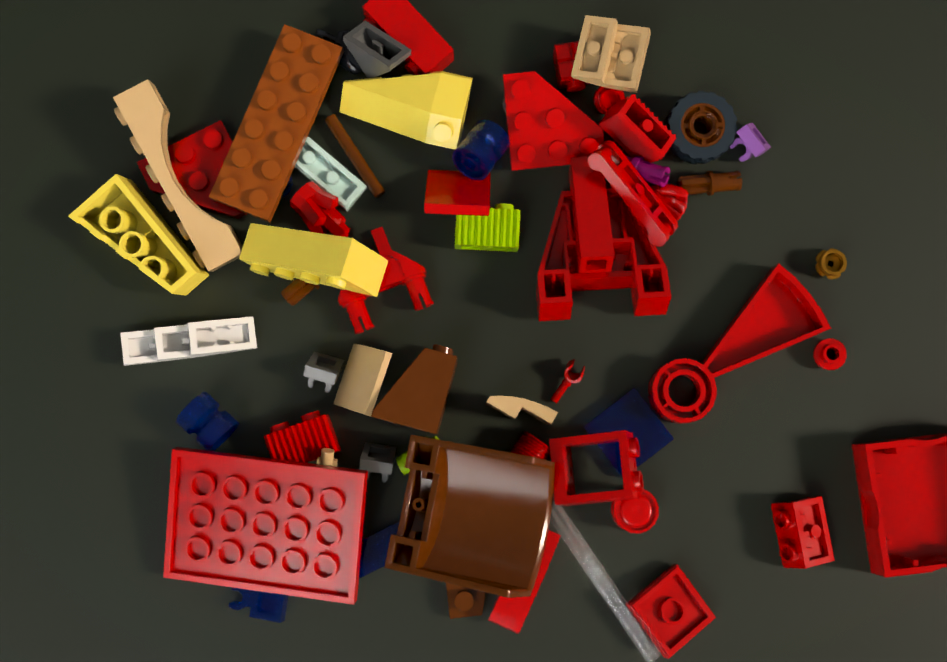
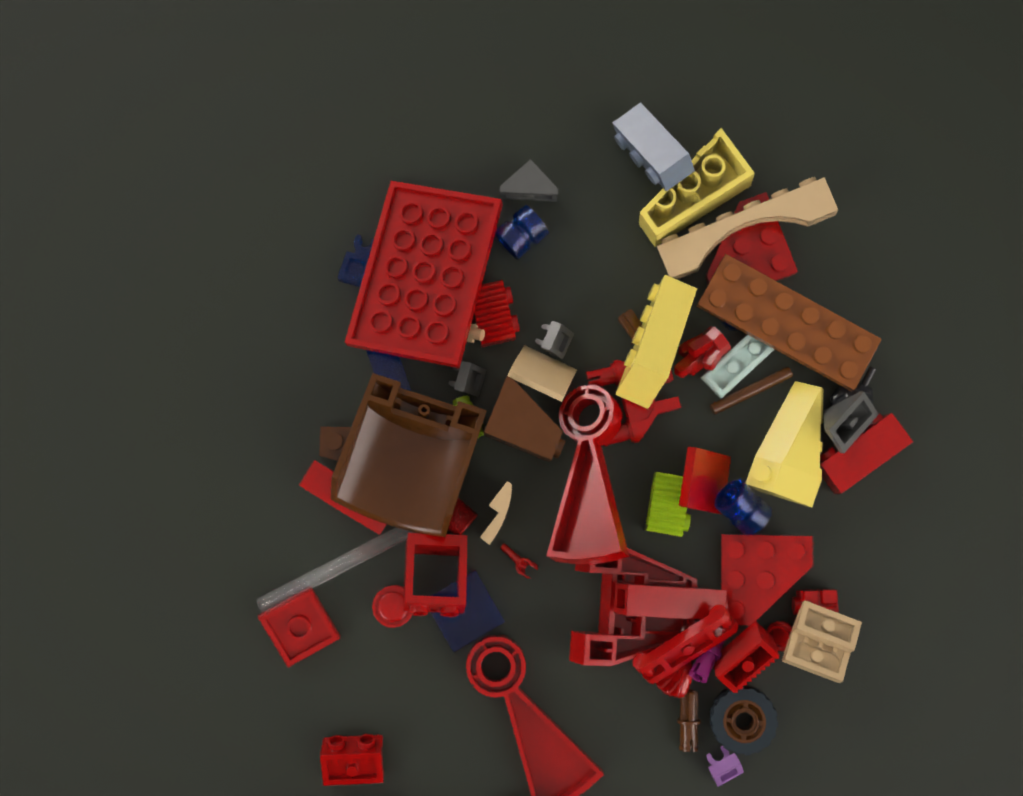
camera: 100 degrees right, 0 degrees up
white slope [120,316,257,366] -> none
none -> dark grey slope [500,159,558,202]
none -> red piece [546,385,629,564]
none -> brick [613,102,695,191]

